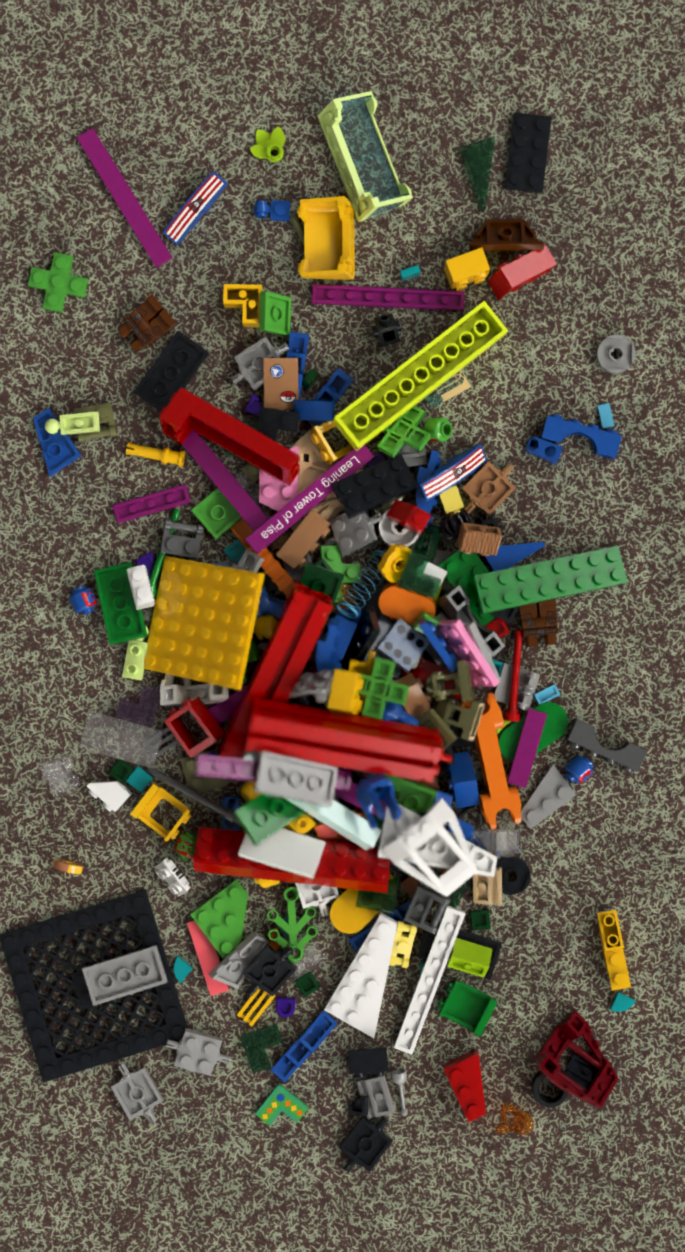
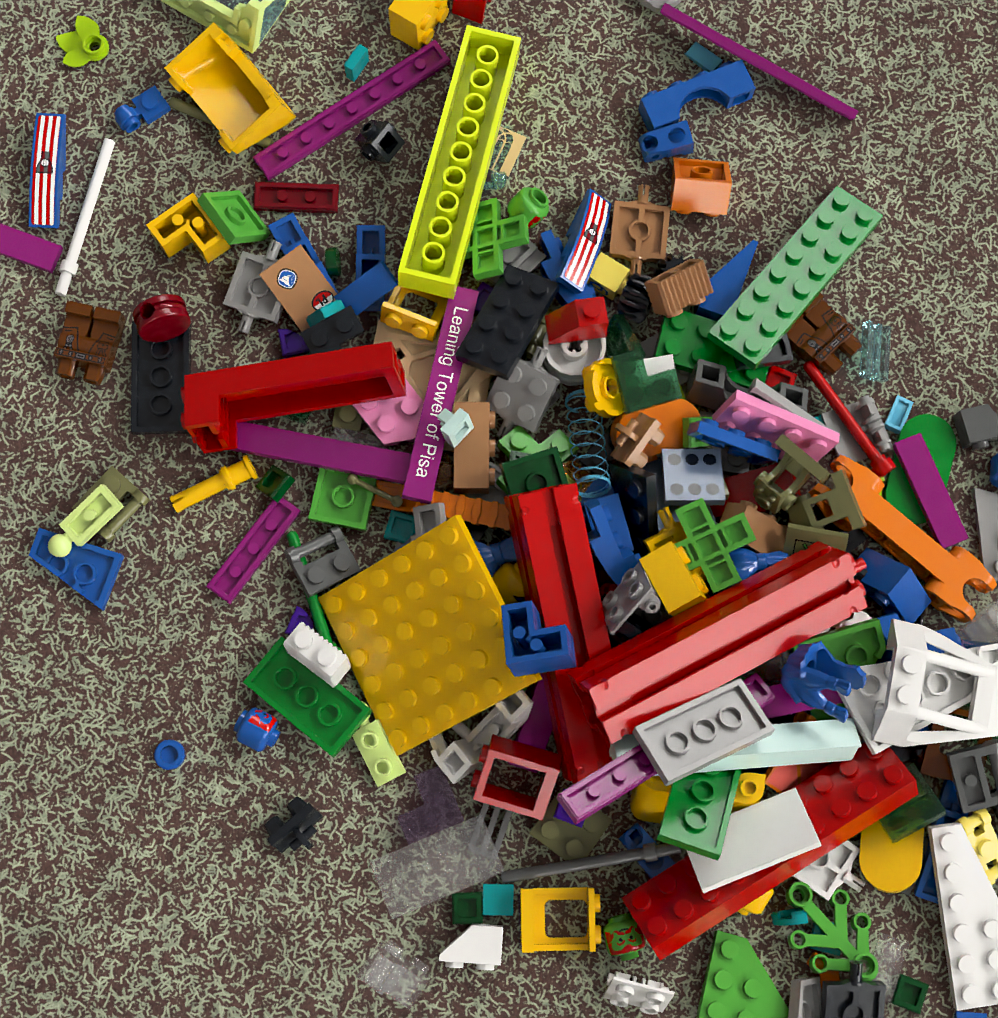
camera: 40 degrees left, 10 degrees down
none -> white bar [55,138,115,297]
none -> dark red head [132,294,191,342]
none -> blue tile [154,740,186,770]
none -> dark red tile [253,182,339,214]
none -> dark green tile [255,465,295,503]
none -> black hips [264,796,323,853]
none -> teal tile [306,299,345,327]
none -> olive hinge [347,473,403,508]
none -> light aqua tile [437,408,474,448]
none -> blue brick [501,600,576,677]
none -> medium nougat hips [610,412,665,469]
none -> magenta tile [660,3,859,121]
none -> orange slope [670,157,732,217]
none -> teal tile [771,908,808,926]
none -> clear light blue tile [859,321,891,383]

